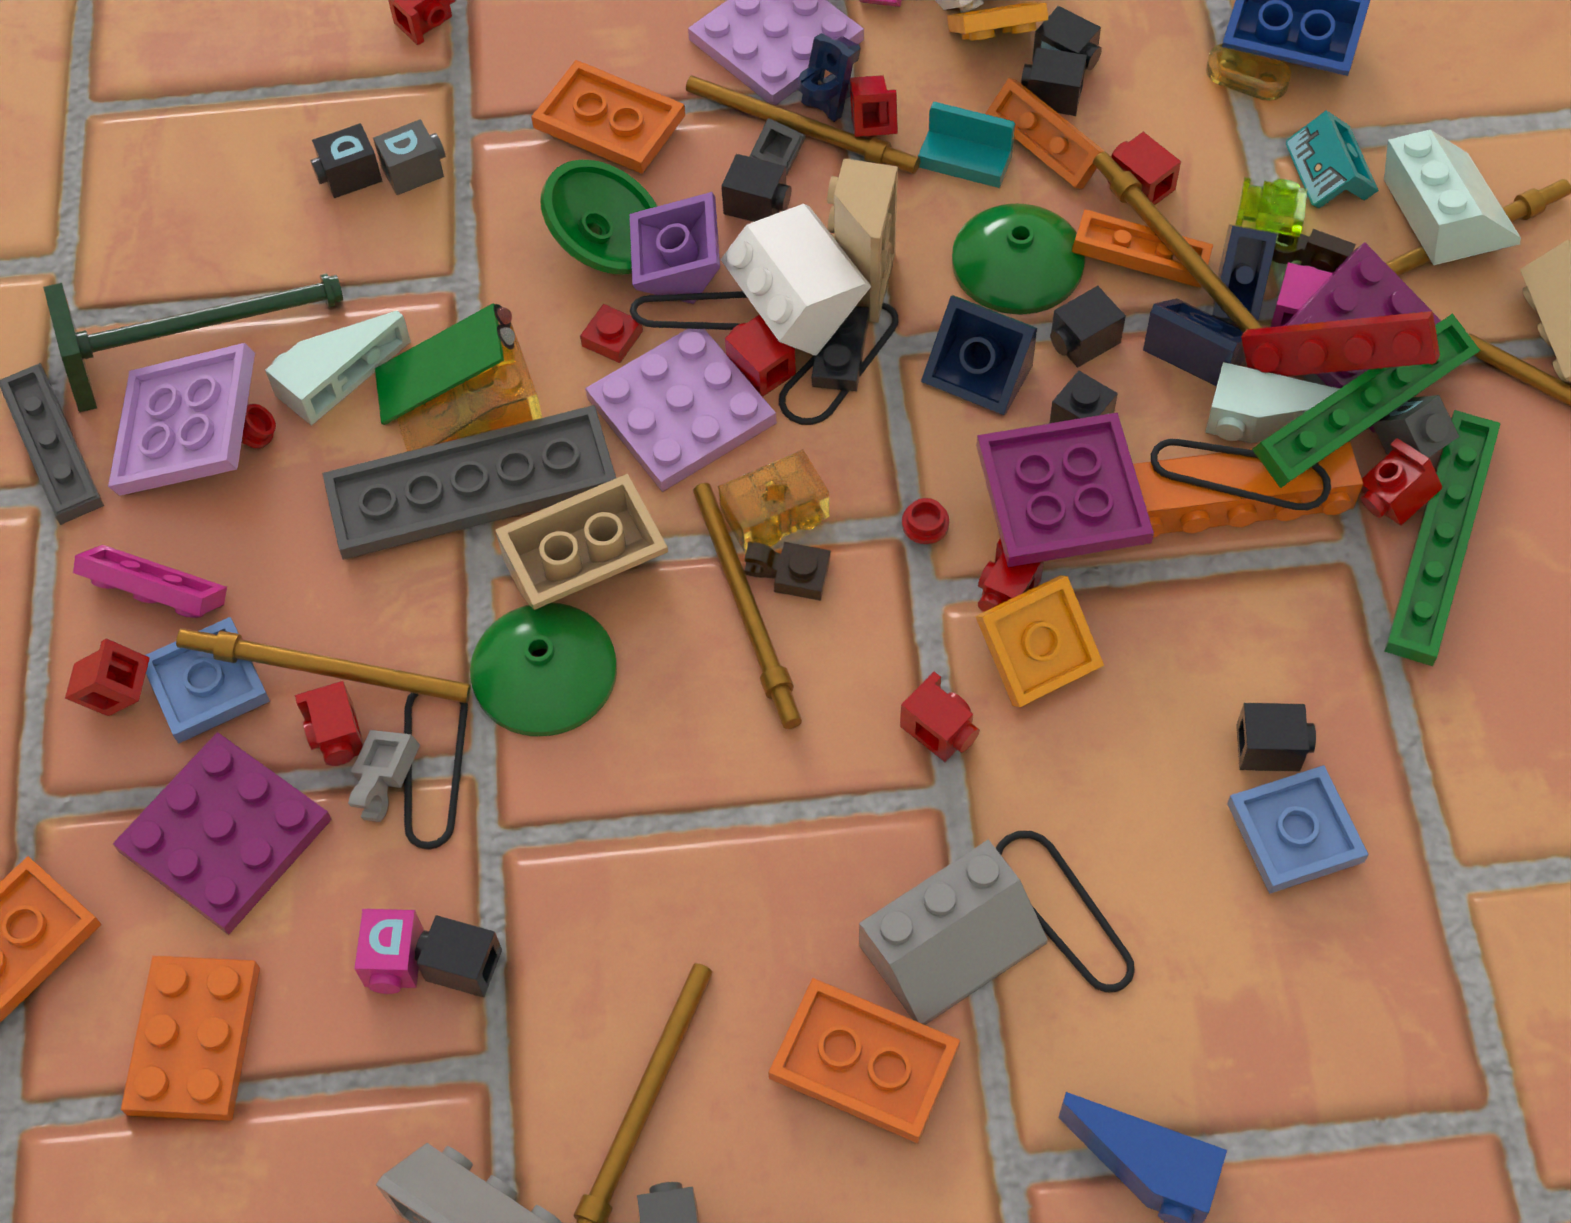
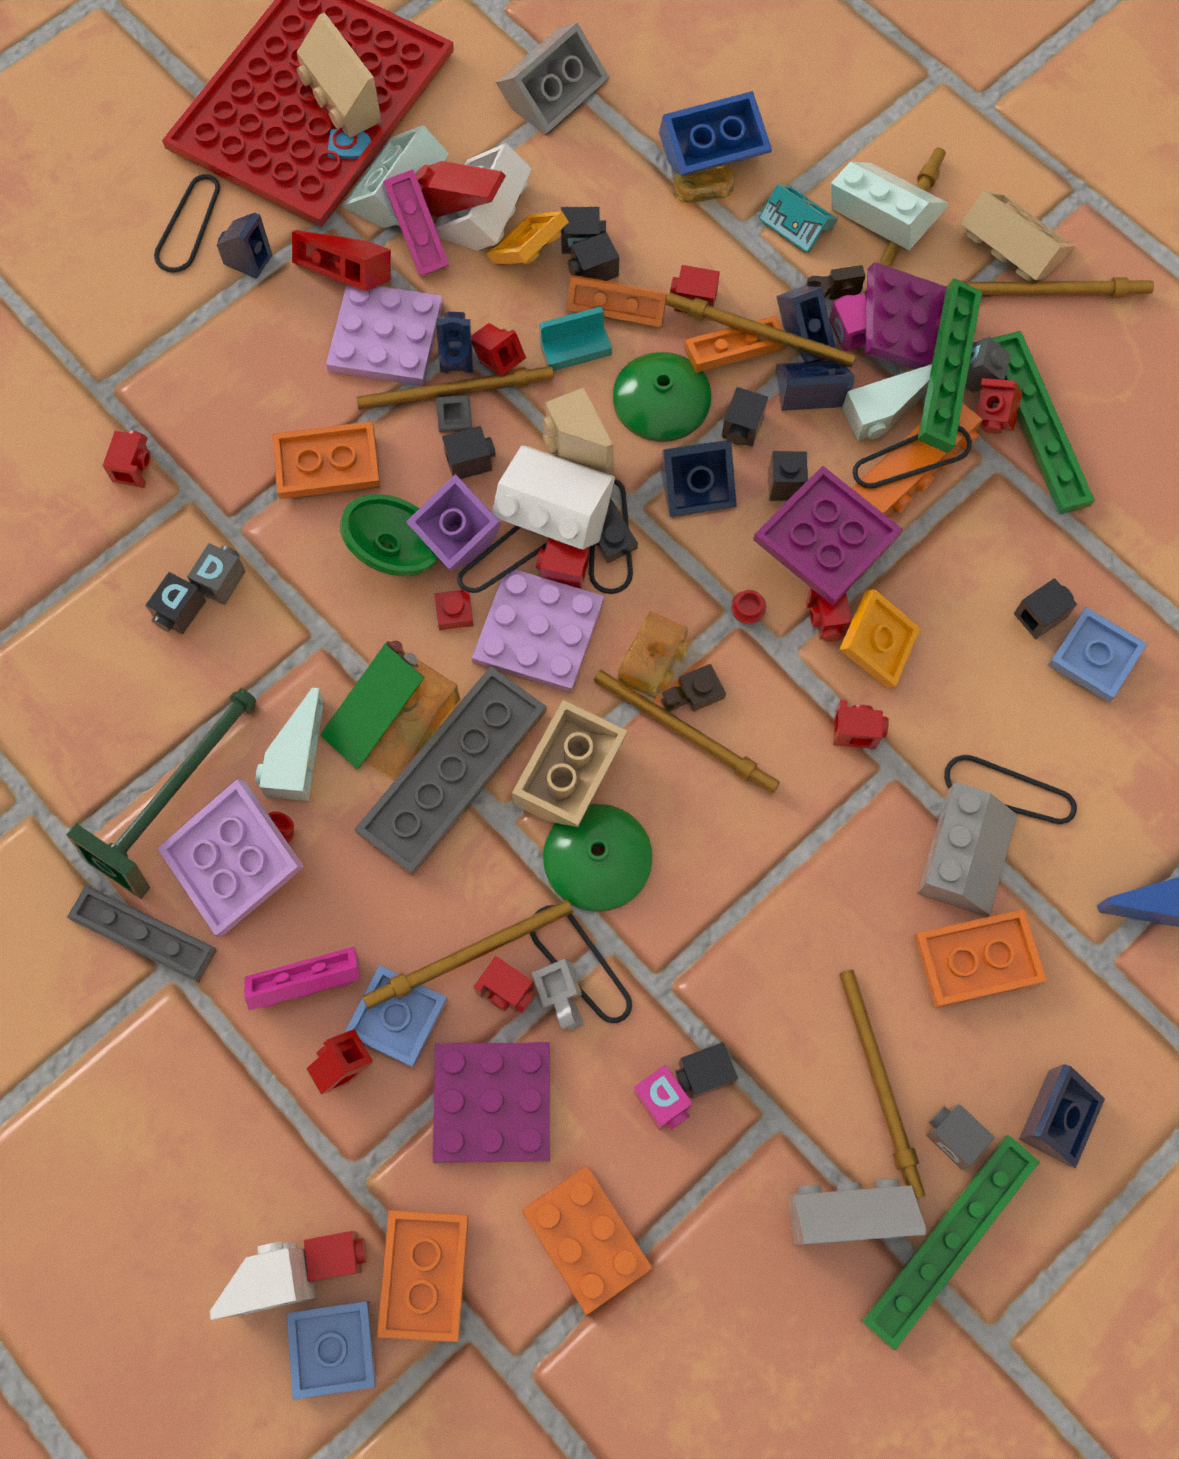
camera: 40 degrees left, 10 degrees up
clear neon green plate [1235,177,1308,237] -> none
red plate [1241,311,1440,376] -> none

